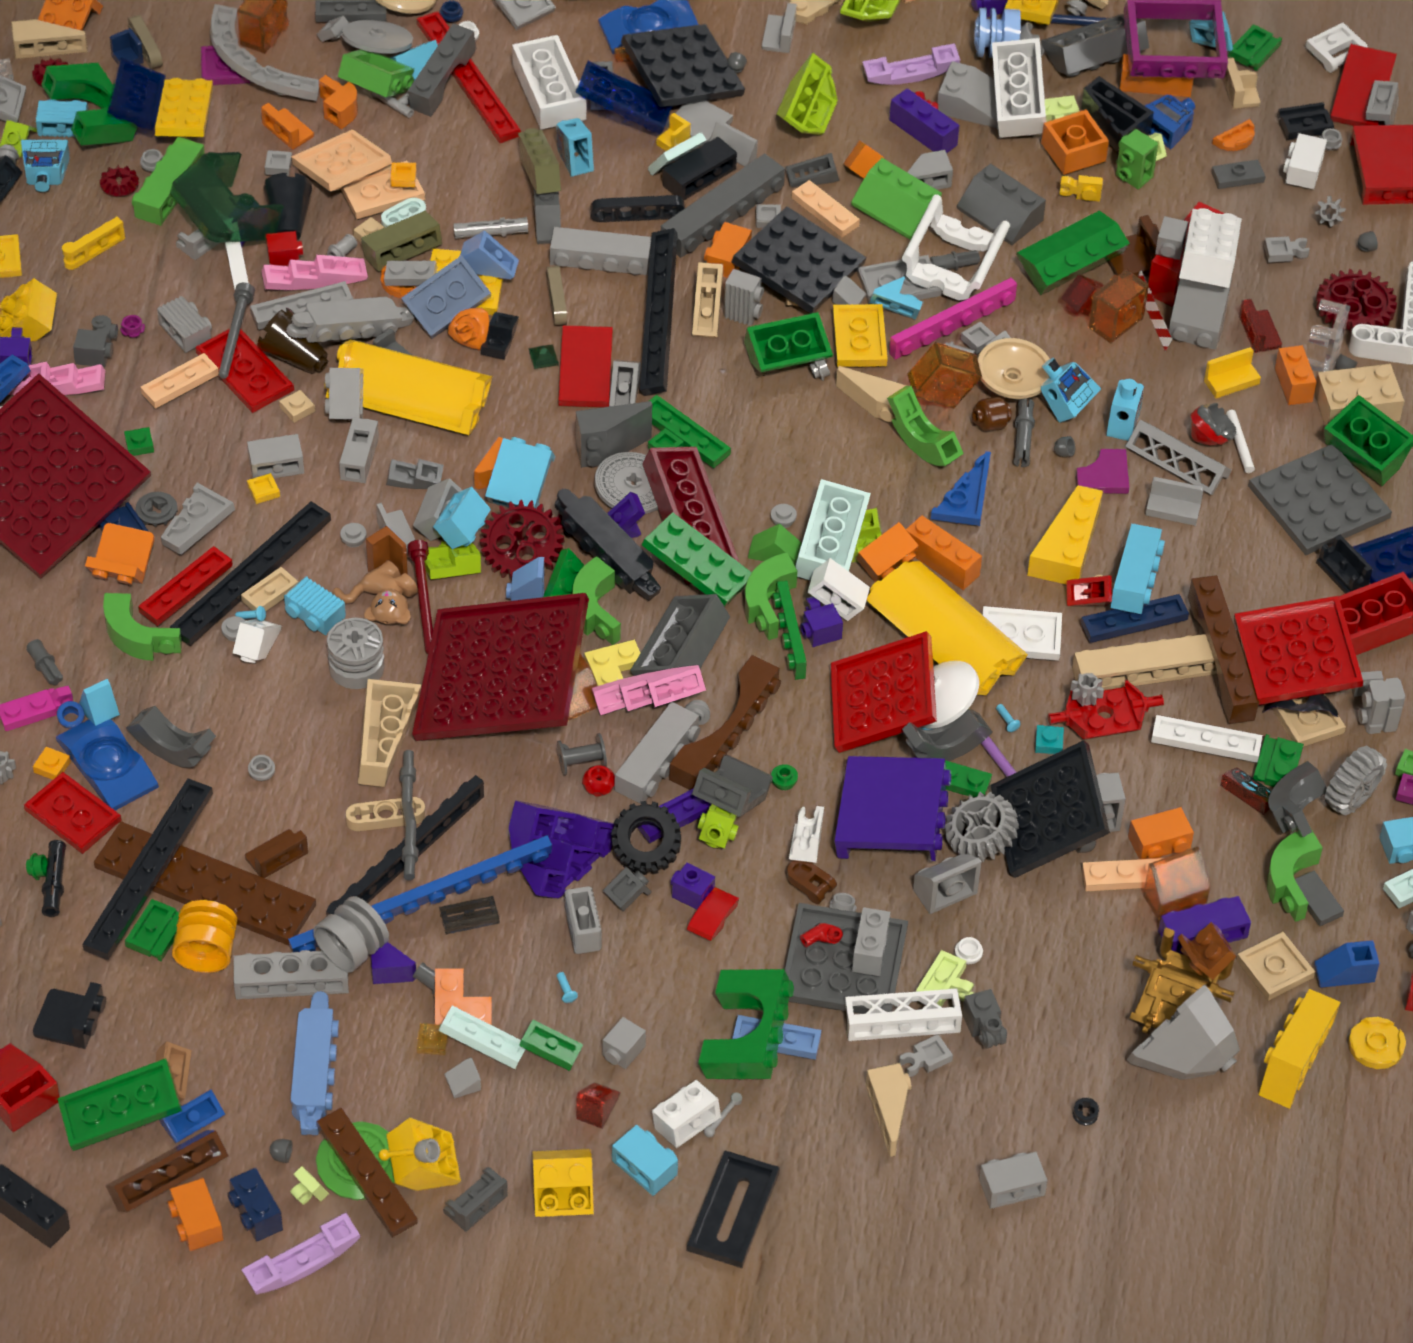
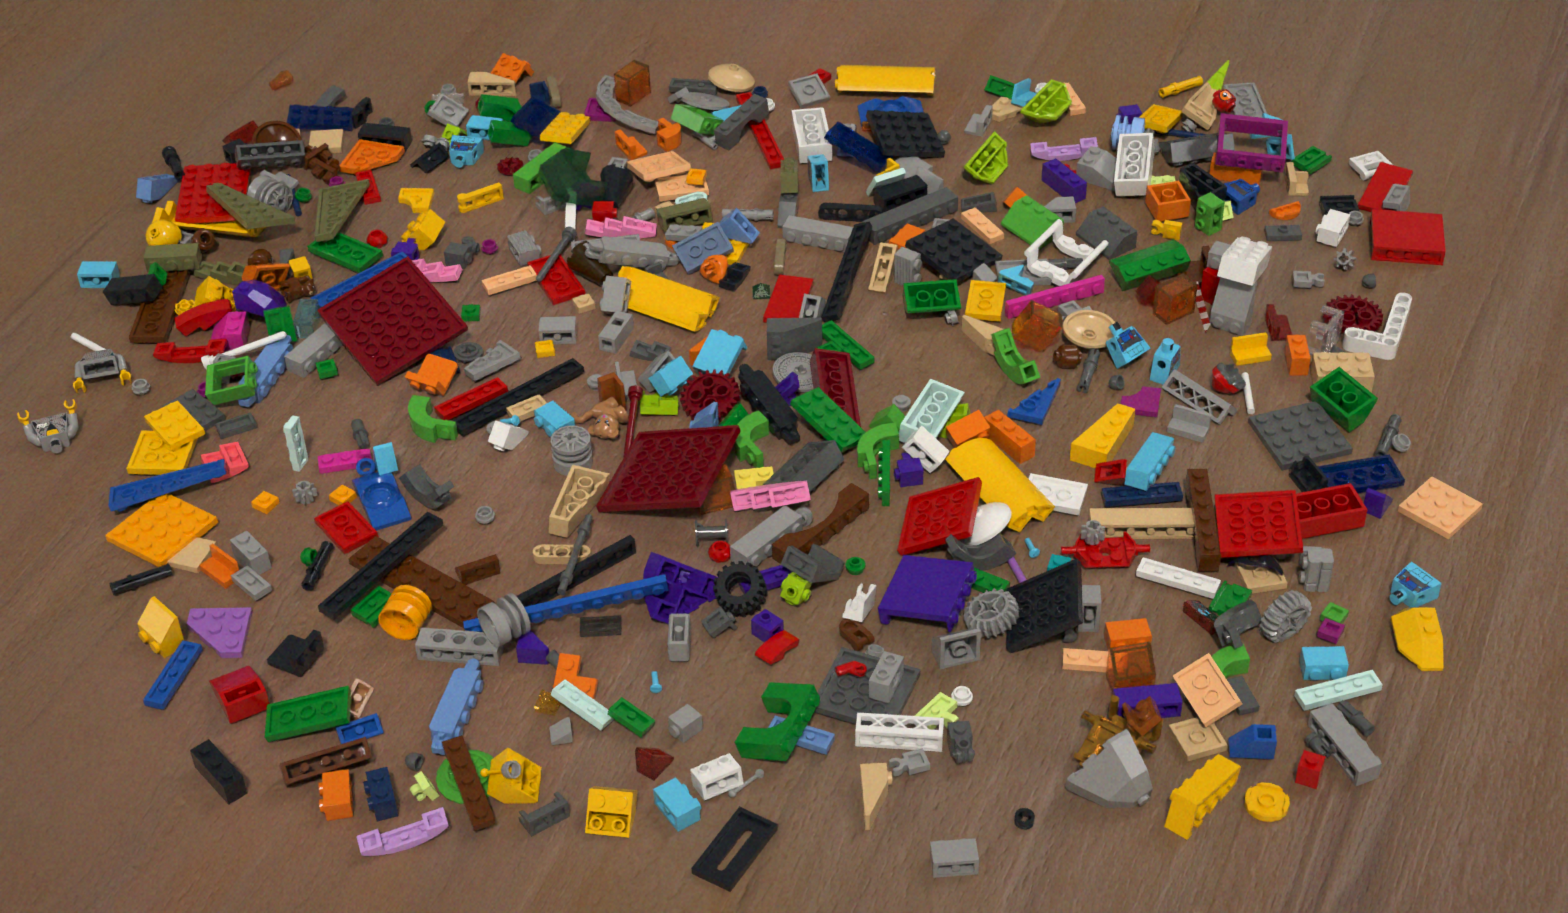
camera: 15 degrees right, 10 degrees down
none -> light nougat plate [1173,653,1242,727]

